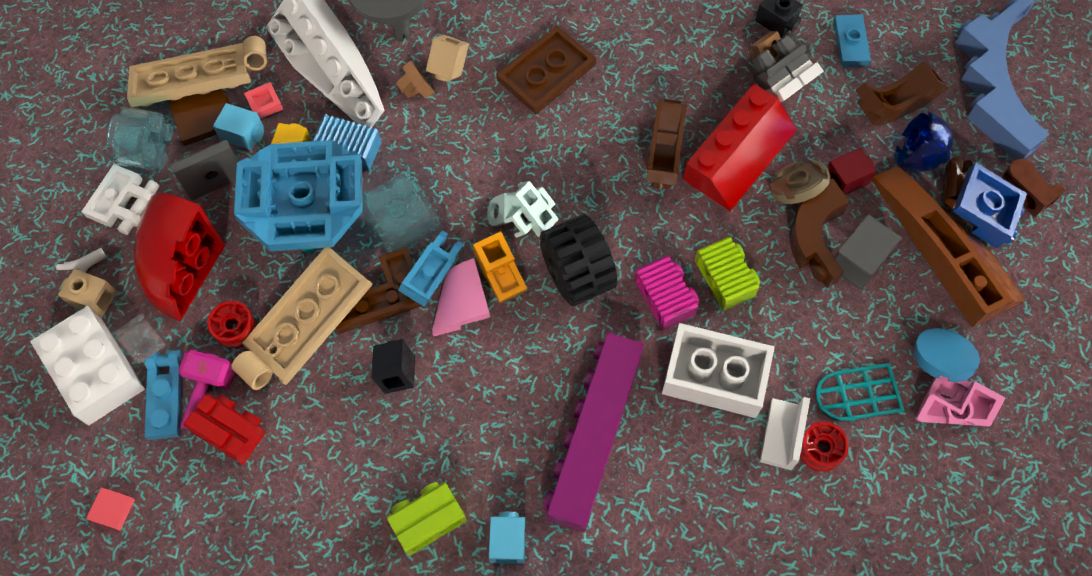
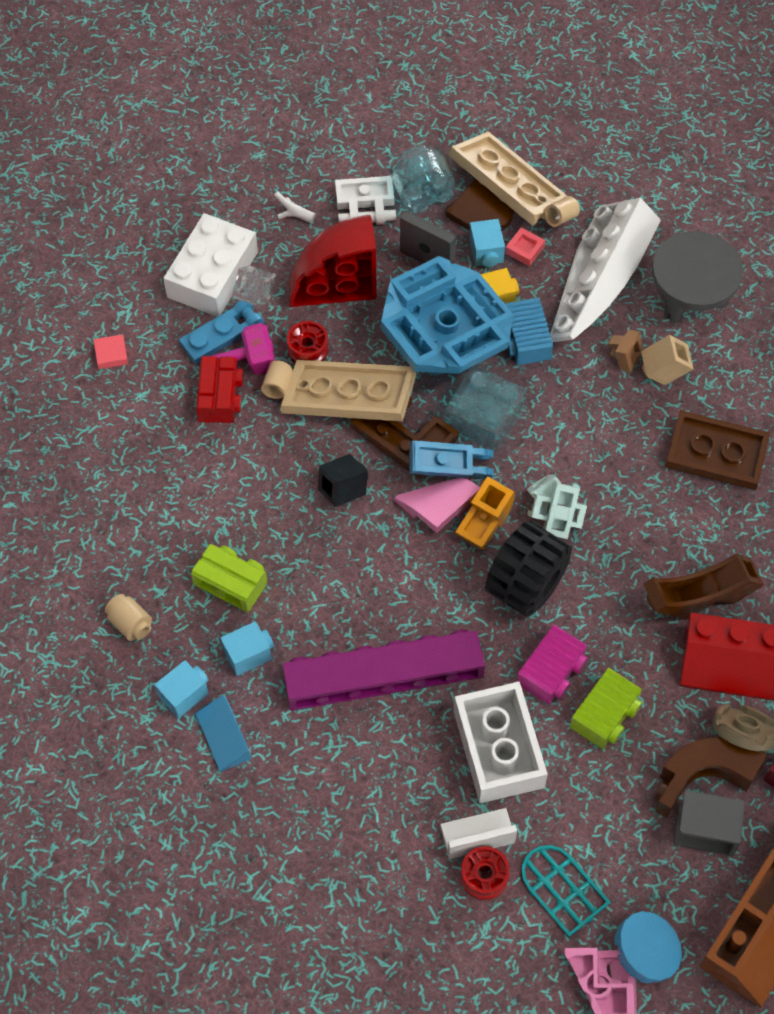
camera: 60 degrees right, 5 degrees down
tan brick [58,269,117,318] -> none

